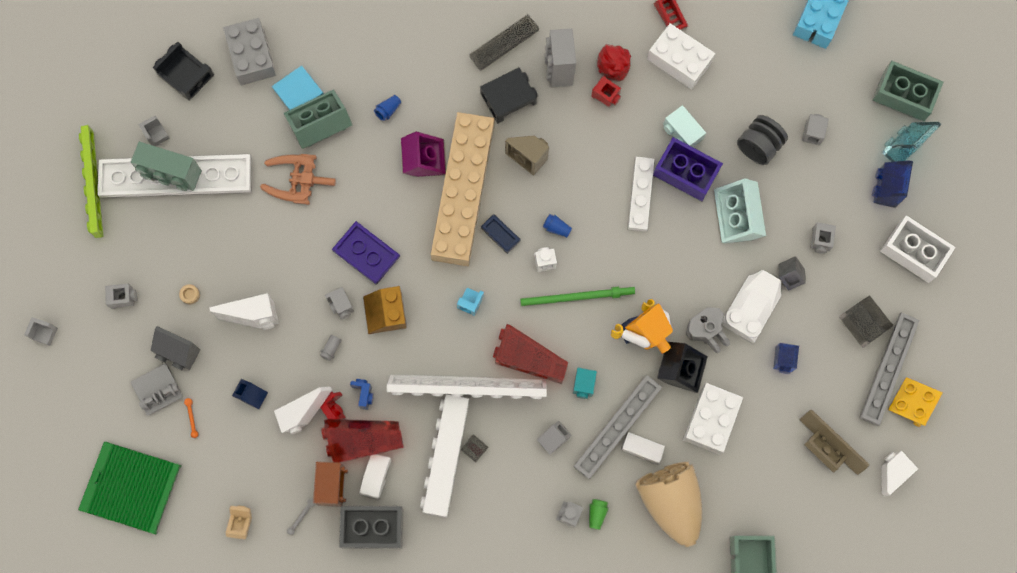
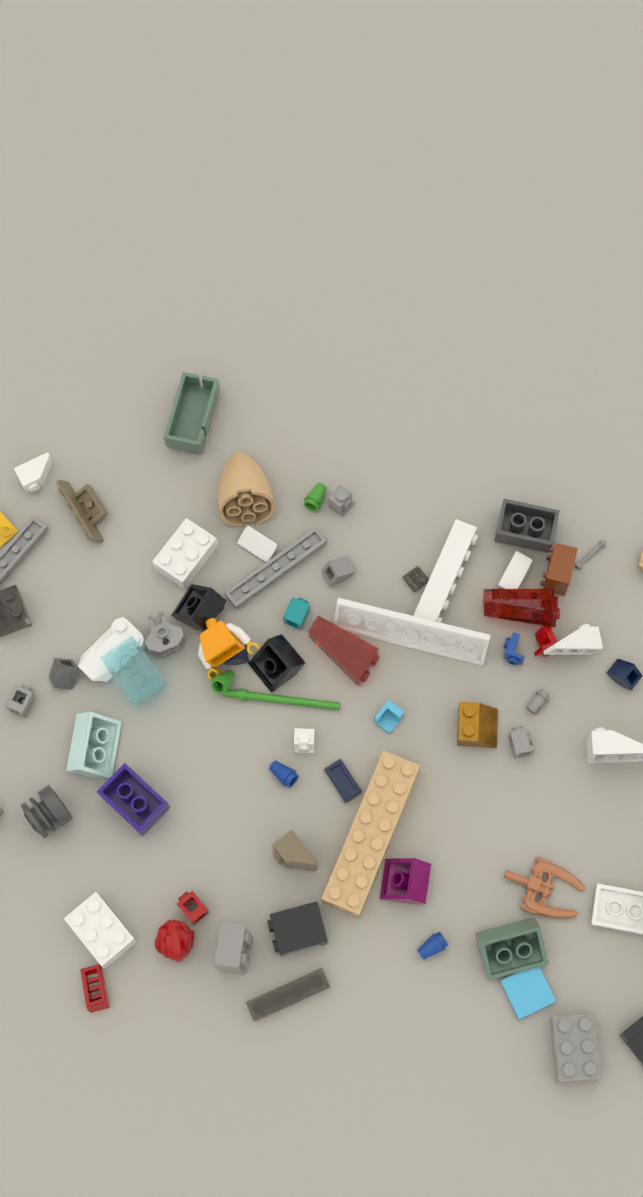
camera: 160 degrees left, 5 degrees down
dark purple tile [332,221,400,285] -> none
white plate [628,157,654,232] -> none
light aqua brick [663,105,706,147] -> none
clear blue brick [773,343,799,374] -> none
none -> clear light blue slope [100,636,167,707]
none -> bright green cone [211,670,235,694]
none -> black slope [248,634,305,692]

